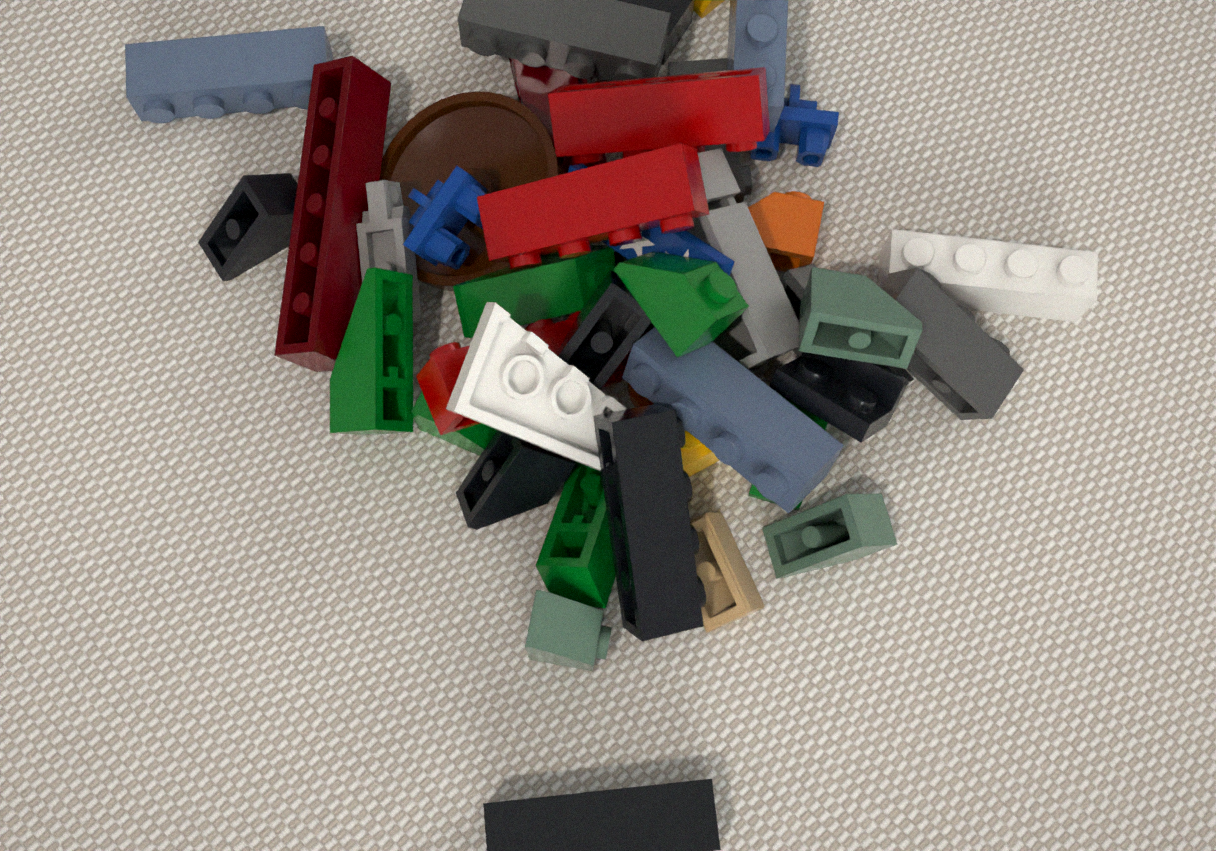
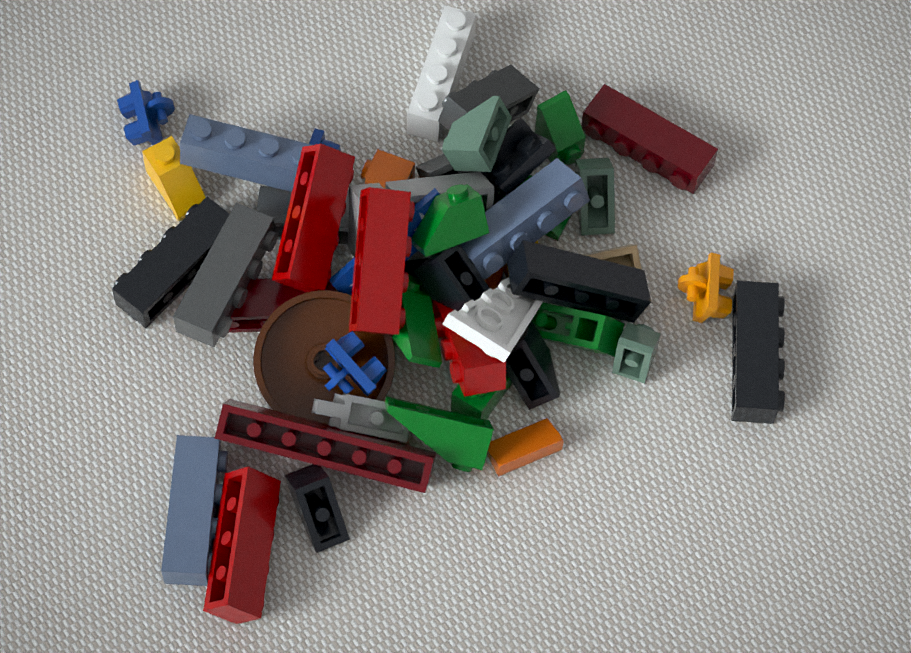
camera: 80 degrees left, 10 degrees down
none -> red brick [203,466,281,624]
none -> orange slope [487,418,564,477]
none -> green slope [534,90,586,165]
none -> dark red brick [581,84,718,194]
none -> light orange hips [677,252,734,323]

